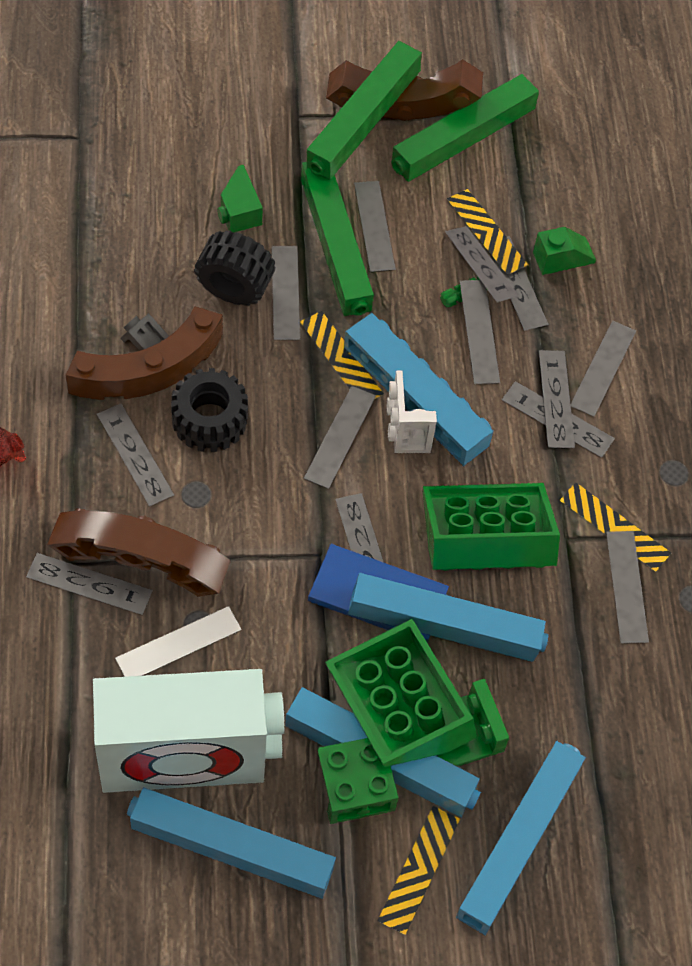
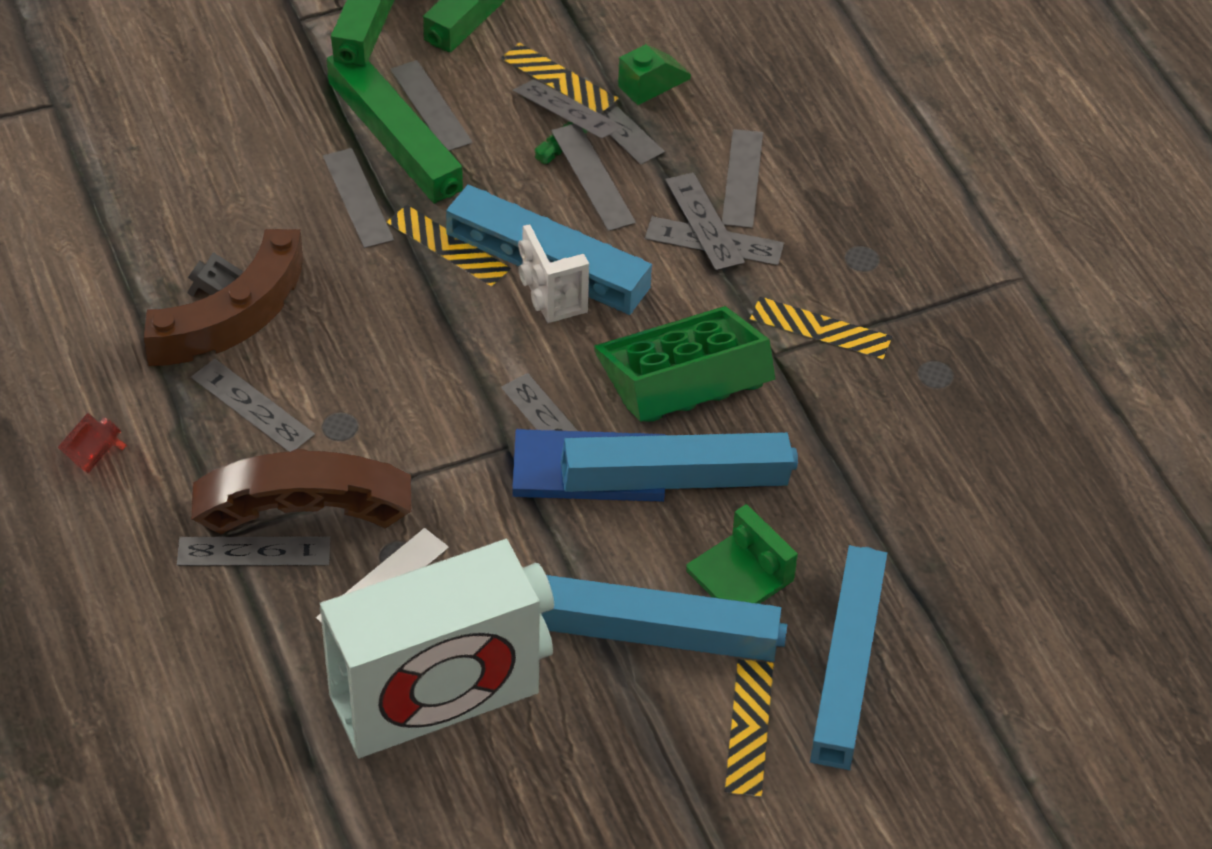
camera: 15 degrees left, 10 degrees down
dark azure brick [127,787,336,899] -> none
black tyre [171,368,248,452] -> none
black tyre [194,231,276,306] -> none
green slope [217,164,263,233] -> none
flat silver sticker [304,386,376,489] -> none
green bracket [318,738,399,824] -> none
green slope [325,619,477,767] -> none
flat silver sticker [606,531,649,643] -> none

